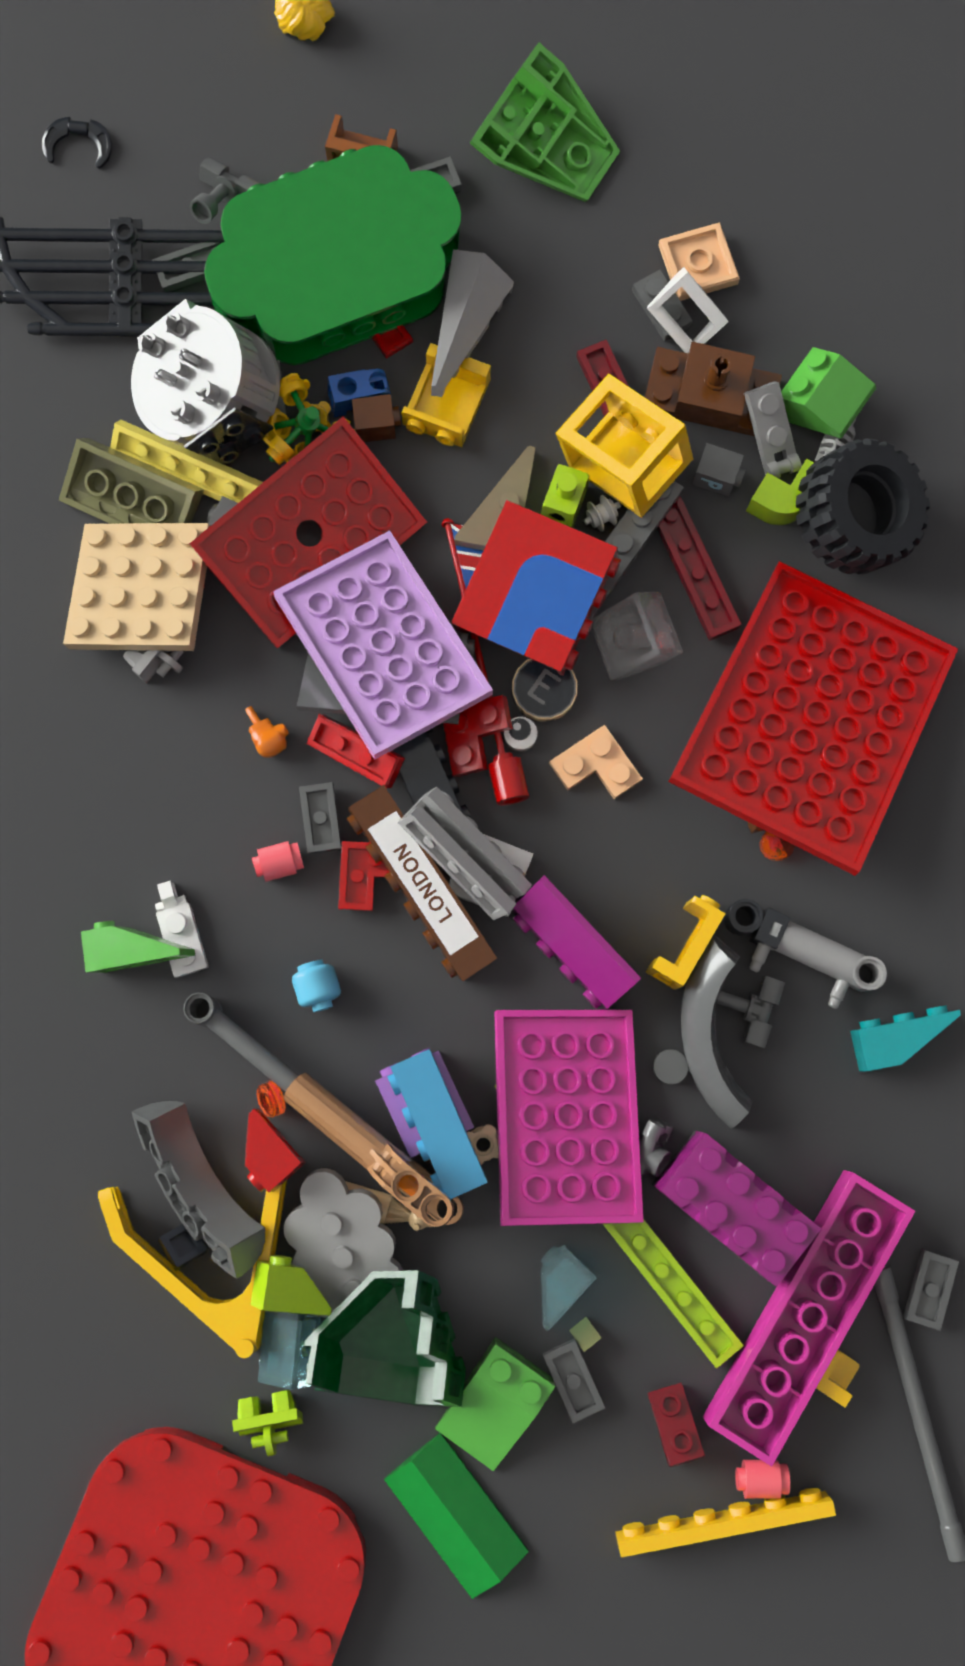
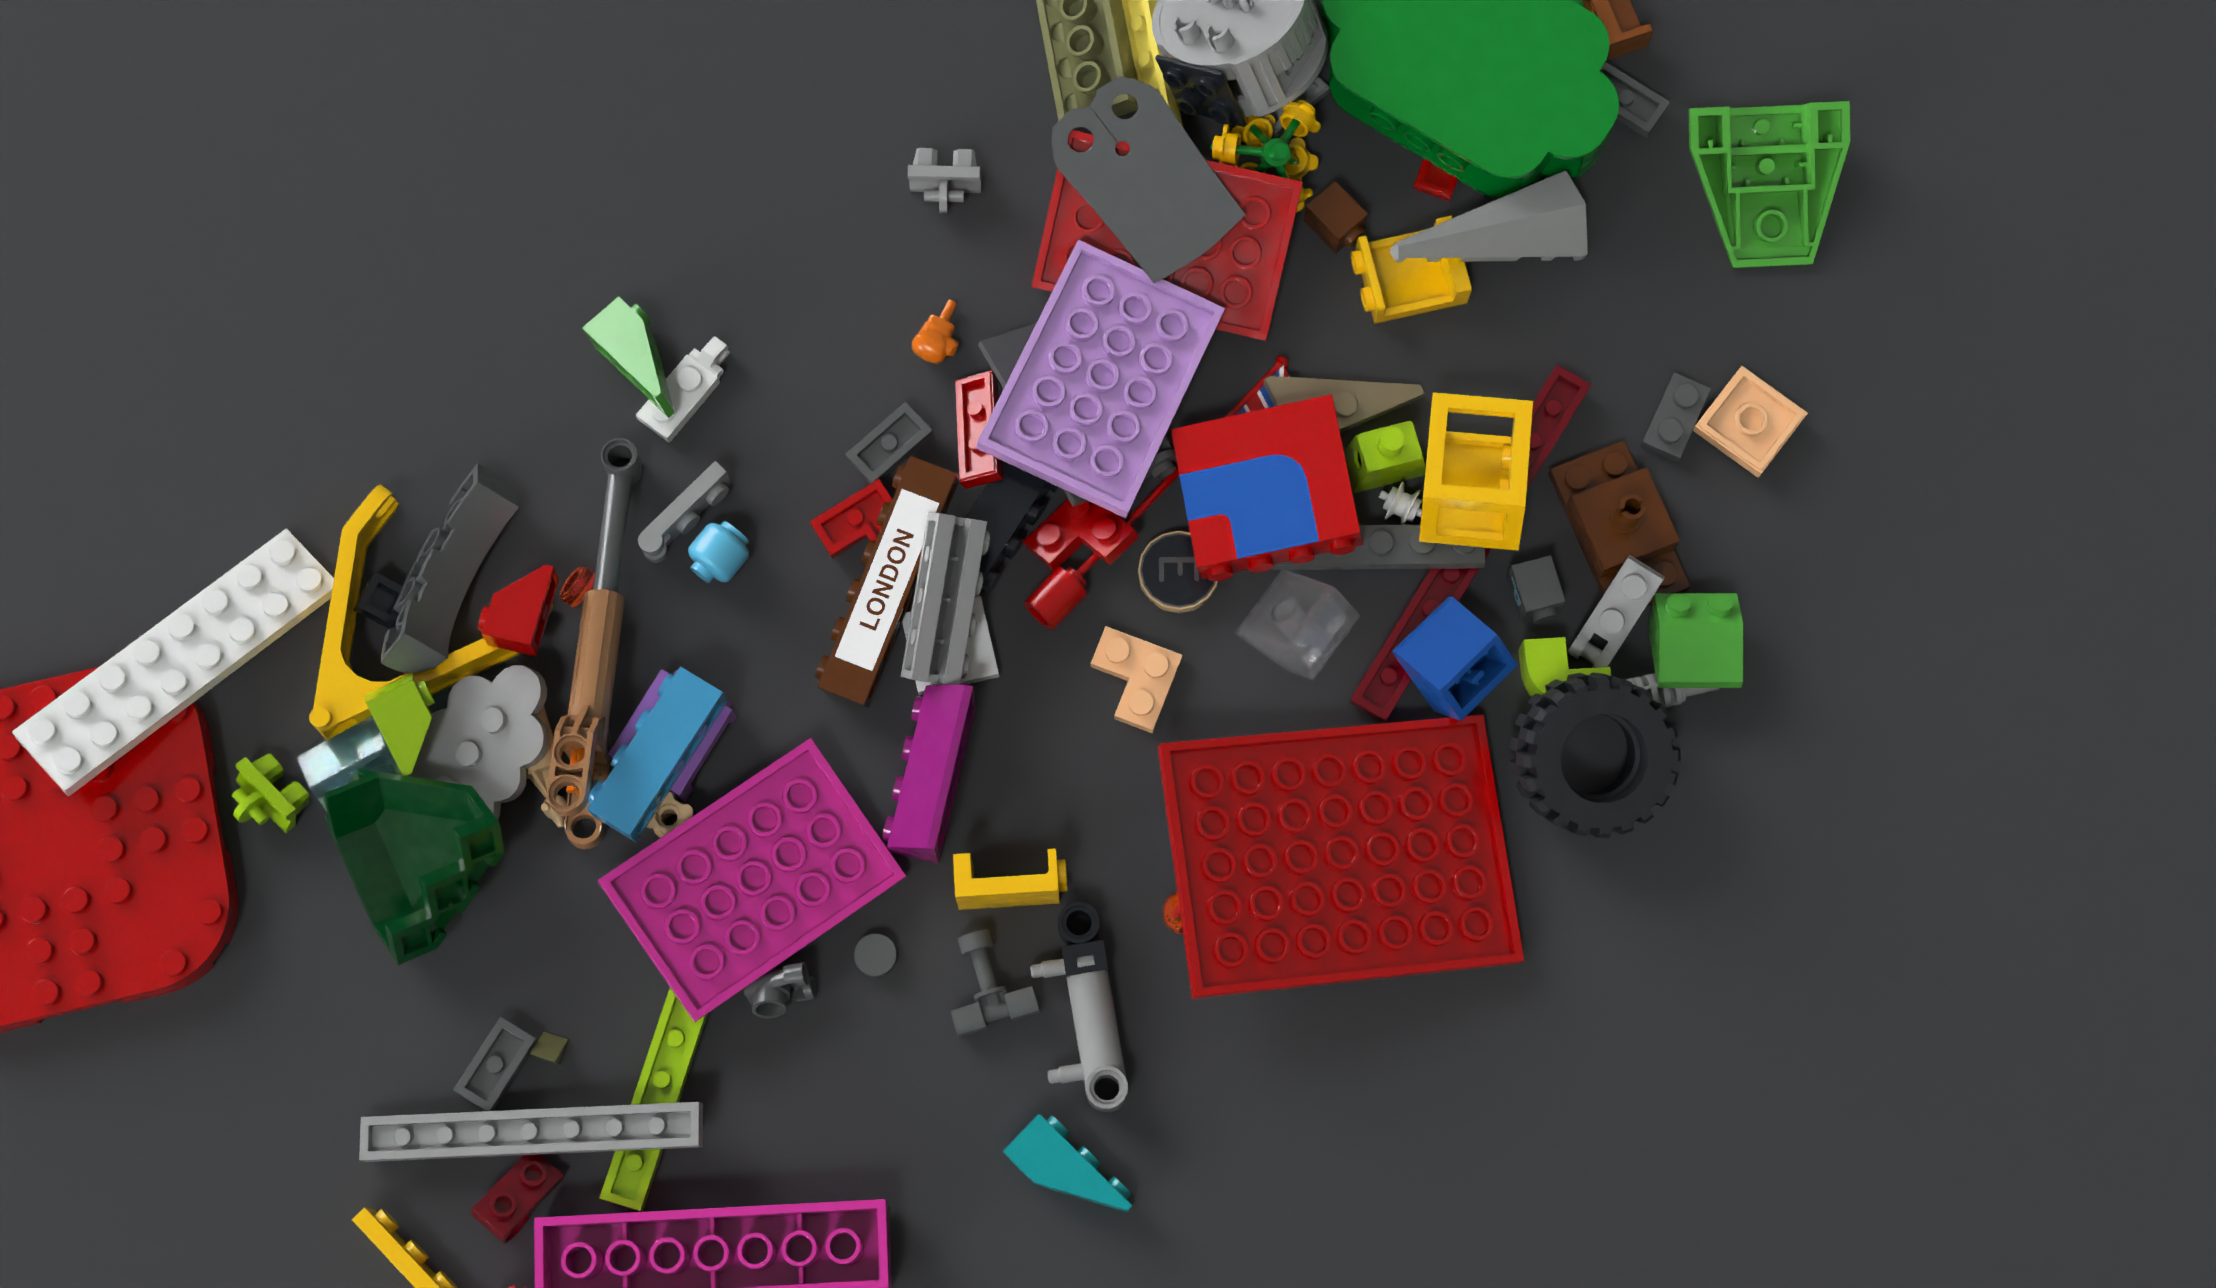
camera: 55 degrees right, 5 degrees down
tan plate [63,523,210,651] -> none
coral brick [252,841,304,882] -> none
blue leg [327,369,392,417] -> none
green slope [384,1433,529,1599] -> none
bright green slope [435,1337,555,1471] -> none
white tile [504,717,537,752] -> none
clear light blue slope [540,1244,597,1331] -> none
white tile [647,267,729,353] -> none
magenta piece [652,1130,821,1287] -> none
dark grey brick [681,934,753,1129] -> none
none -> white plate [12,528,334,797]
none -> light grey plate [359,1102,703,1162]
none -> light grey plate [638,461,732,563]
none -> dark grey piece [1052,76,1246,283]
none -> blue slope [1392,596,1518,721]

